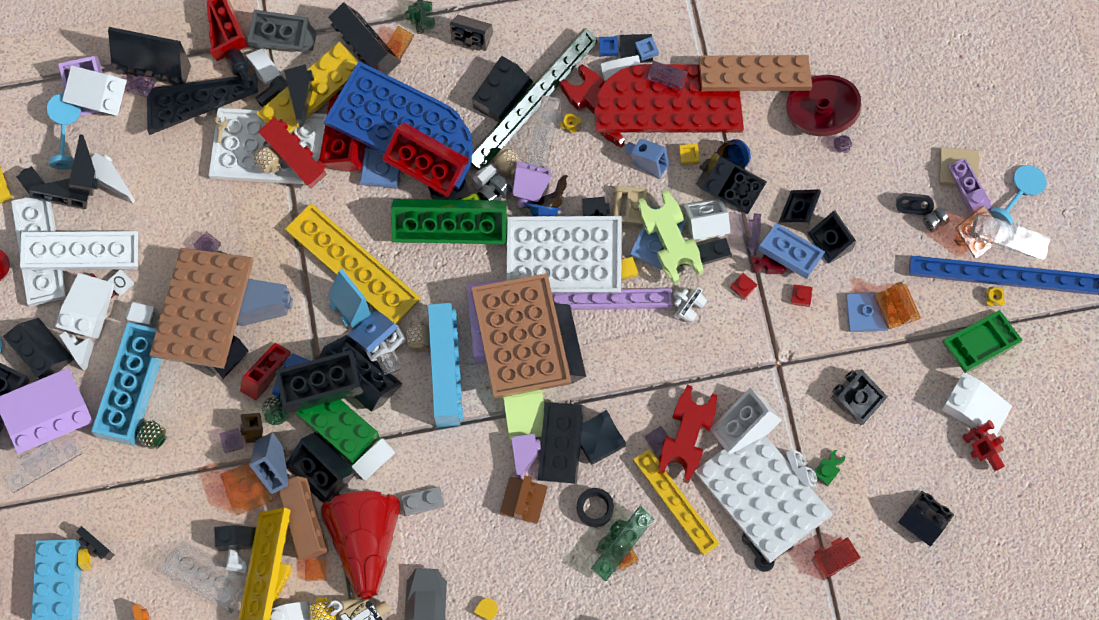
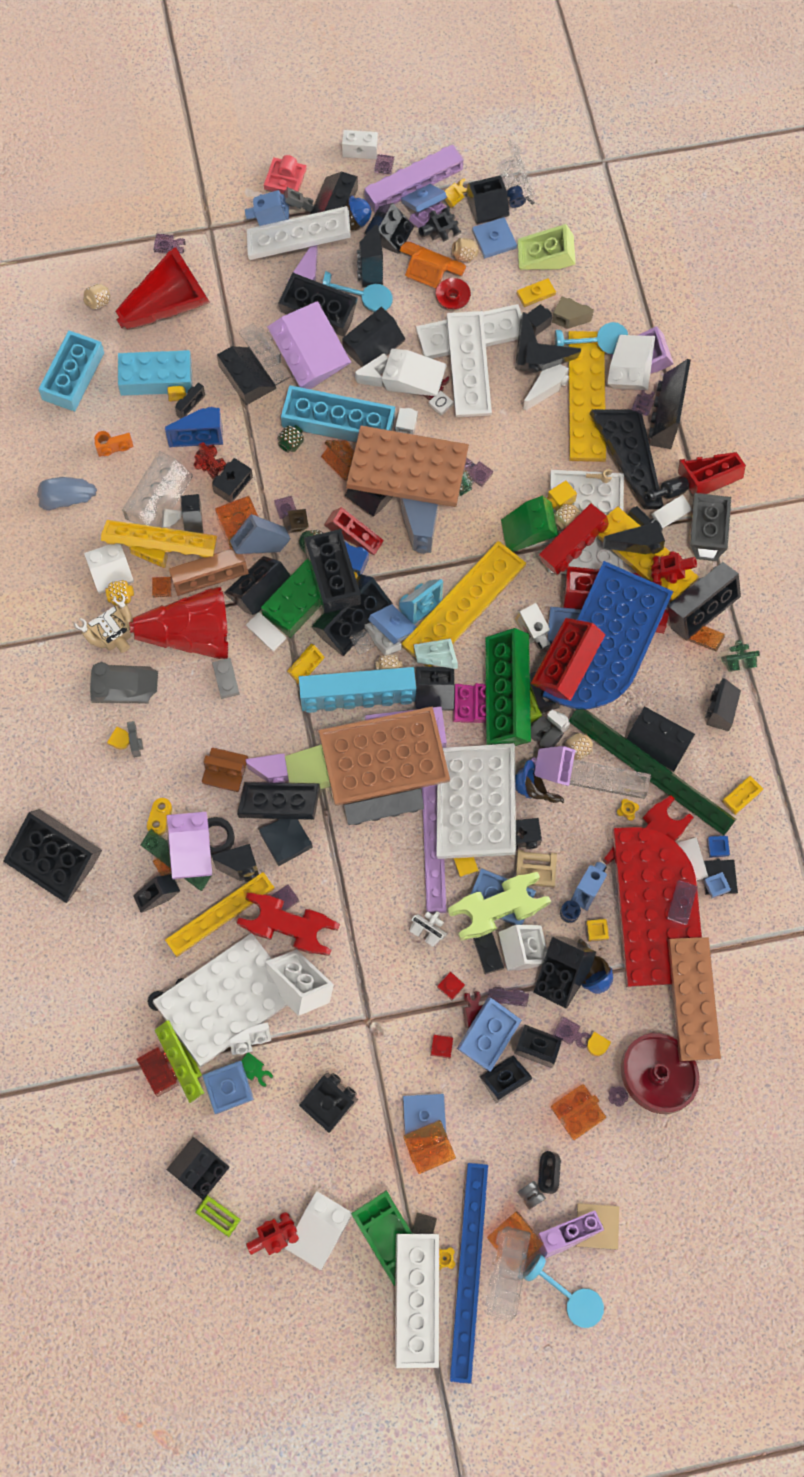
camera: 85 degrees right, 0 degrees up
none -> dark grey plate [127,721,144,758]
none -> black slope [133,874,180,913]
none -> yellow plate [147,798,173,837]
none -> lime bracket [155,1020,204,1103]
none -> blue slope [165,407,223,447]
none -> lavender slope [166,812,212,879]
none -> clear red hips [193,442,226,479]
none -> lime tile [195,1195,241,1237]
none -> medium blue plate [202,1061,254,1114]
none -> black slope [211,844,259,882]
none -> black brick [212,458,253,504]
none -> black slope [217,346,276,405]
none -> yellow plate [287,644,325,684]
none -> clear orange bracket [321,440,354,481]
none -> white plate [395,1234,439,1368]
none -> clear smoke plate [412,1212,437,1234]
none -> light aqua wing [414,639,458,669]
none -> black slope [416,667,454,711]
none -> dark pink slope [453,683,486,723]
none -> green slope [501,495,558,552]
none -> white torso [514,603,550,650]
none -> yellow brick [547,480,577,511]
none -> clear orange bracket [551,1084,606,1140]
none -> dark tan slope [552,296,594,329]
none -> clear purple plate [553,1016,591,1049]
none -> dark blue wheel [560,900,581,923]
none -> yellow plate [568,331,606,462]
none -> yellow tile [587,1032,611,1056]
none -> red piece [651,551,697,586]
none -> yellow plate [722,776,764,815]

